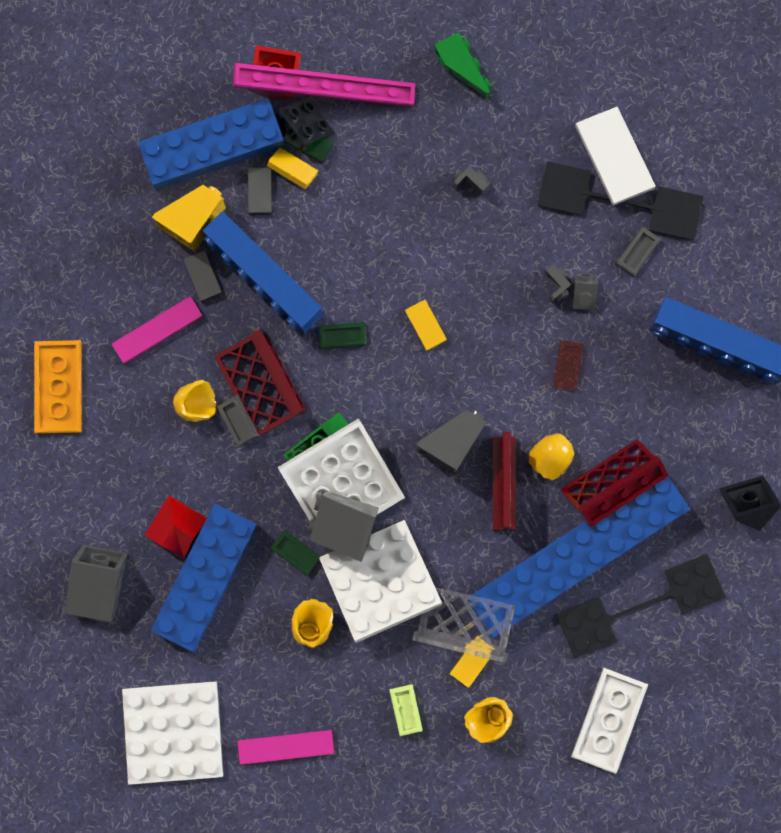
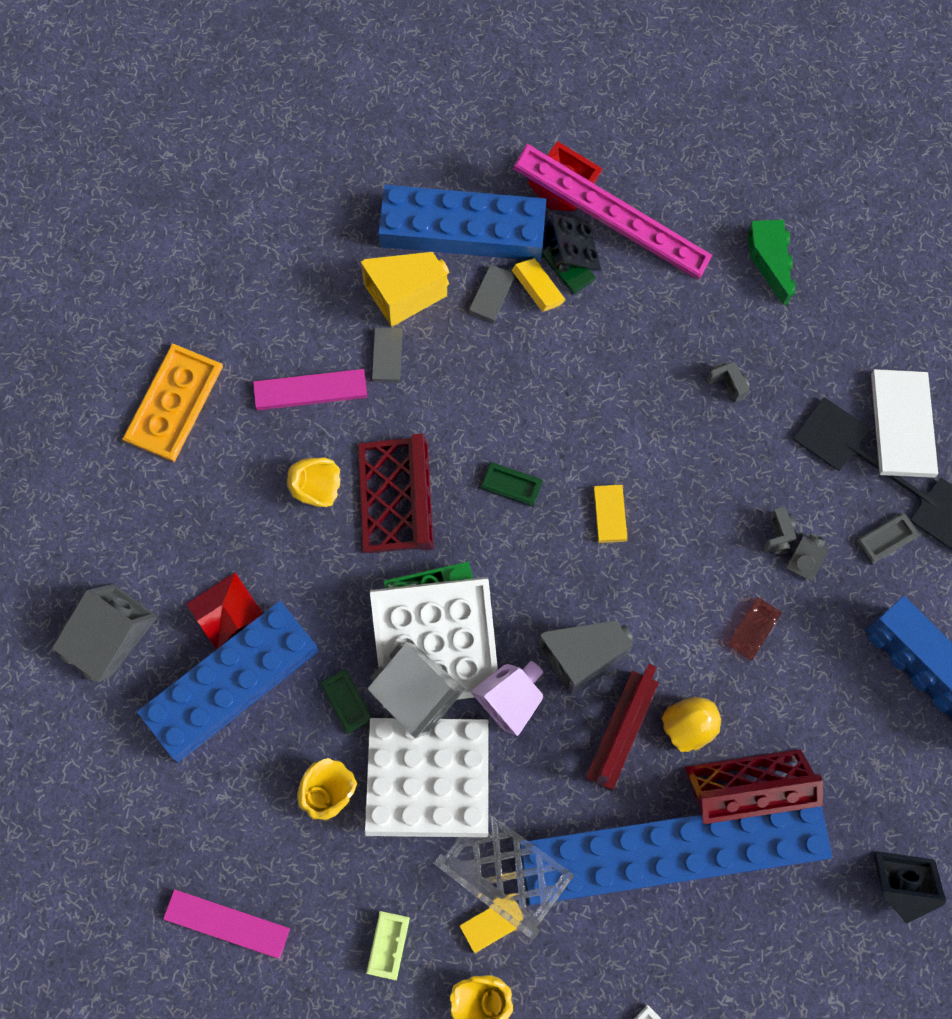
camera: 20 degrees right, 10 degrees down
white plate [122,681,223,785] -> none
blue brick [203,211,324,335] -> none
dark grey tile [217,395,260,447] -> none
black hinge [556,554,726,659] -> none
none -> torso [471,661,543,736]

